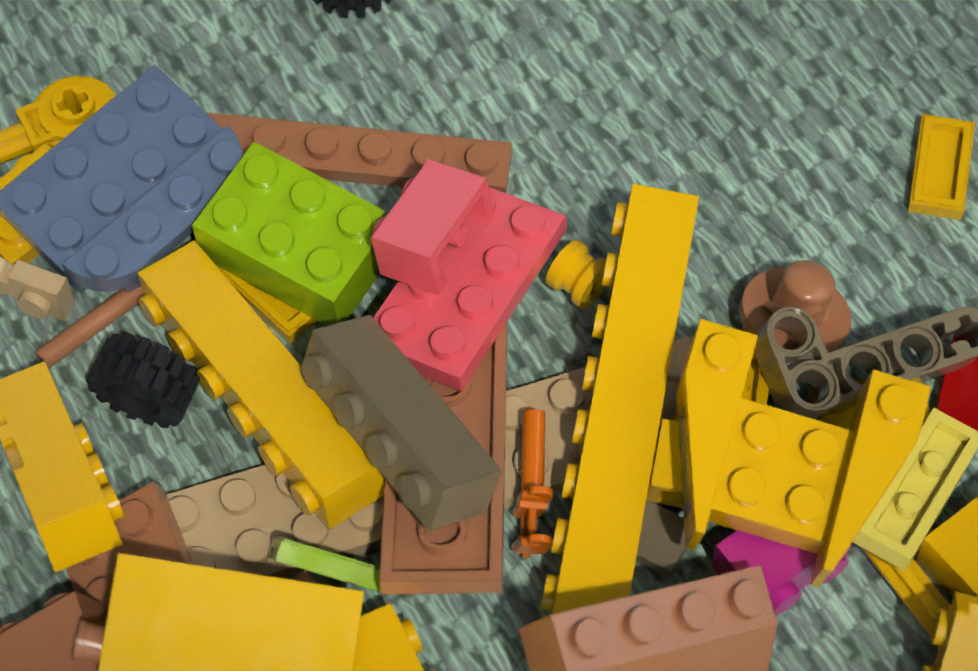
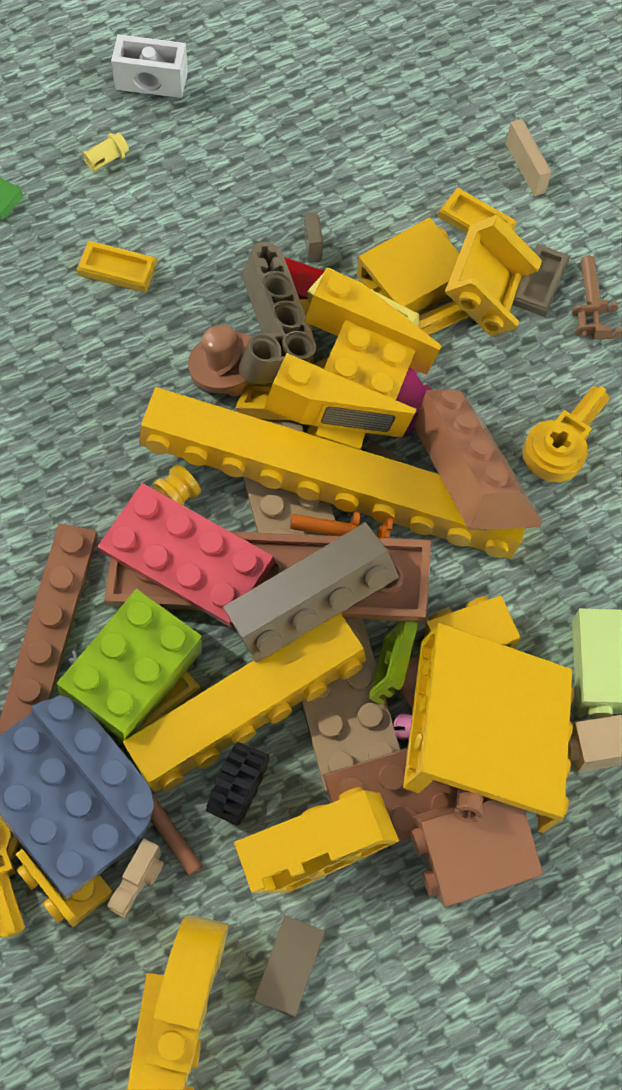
camera: 90 degrees left, 5 degrees up
coral brick [371,159,494,295] -> none

